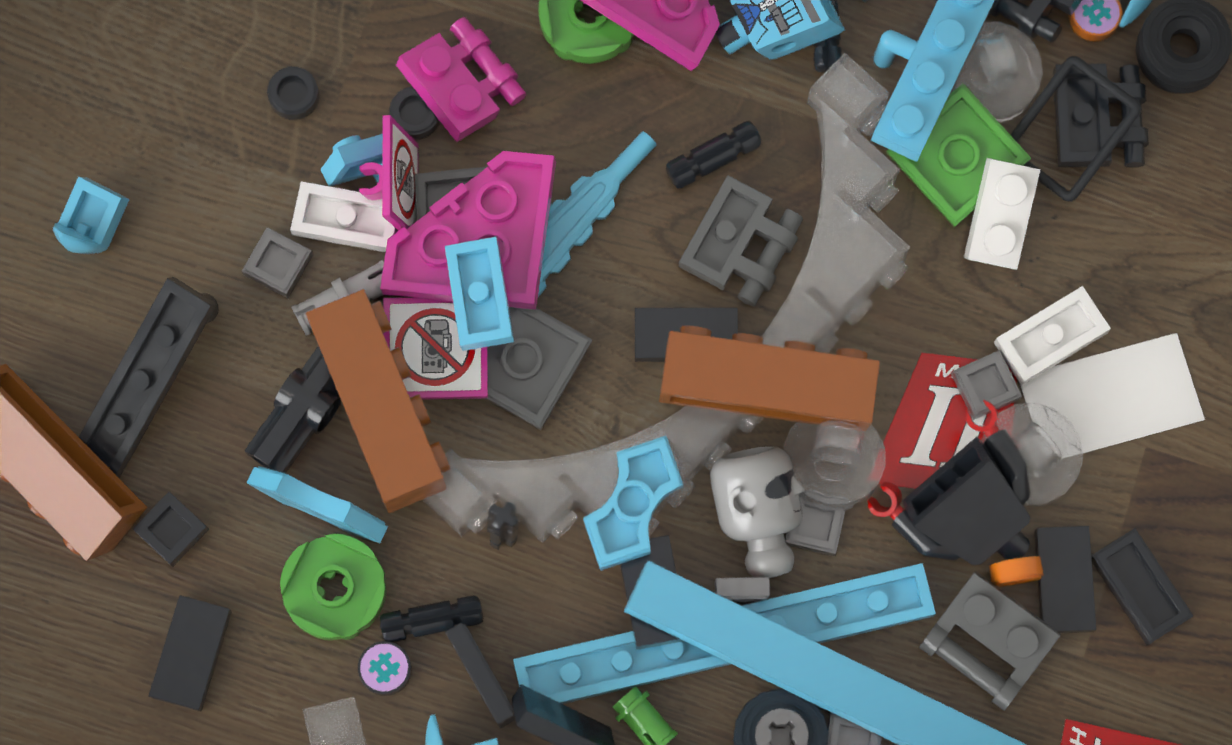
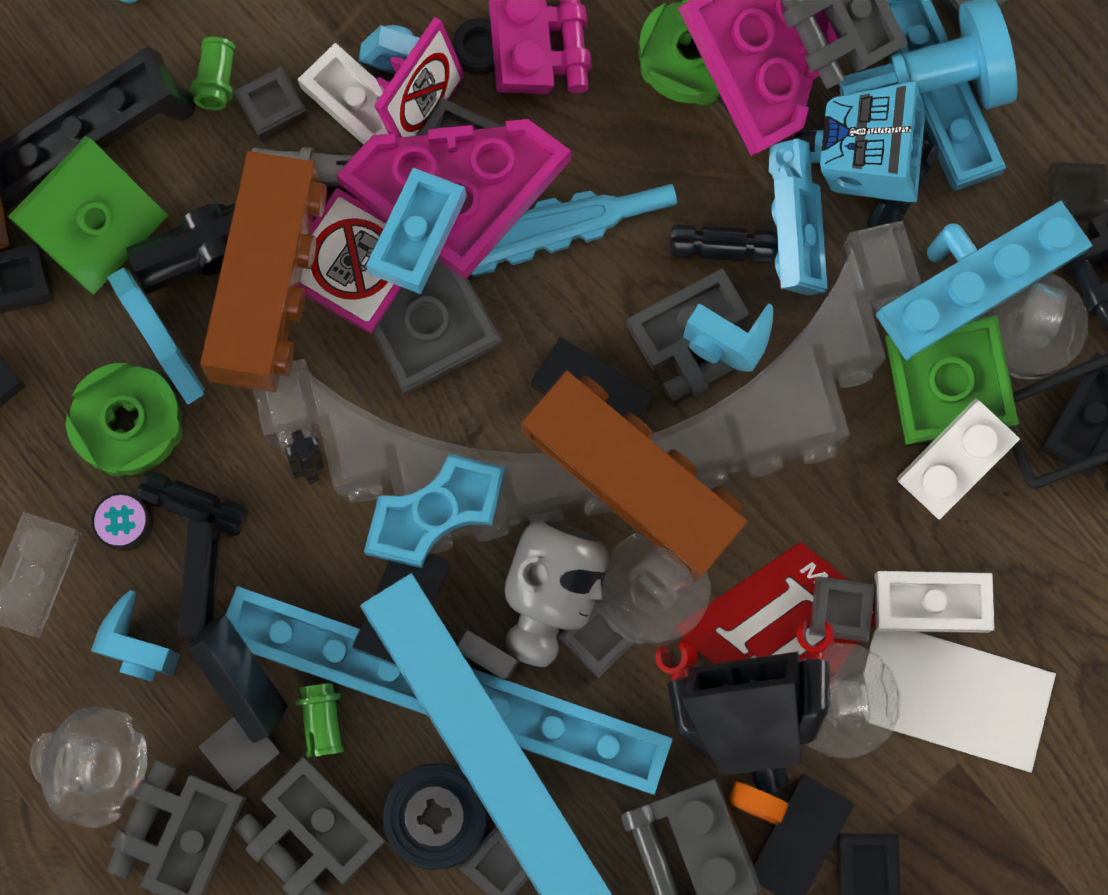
camera: 30 degrees right, 0 degrees up
none -> bright green plate [8,136,168,295]
none -> bright green pin [190,36,236,110]
none -> medium azure plate [683,303,773,372]
none -> medium azure hinge [768,139,828,296]

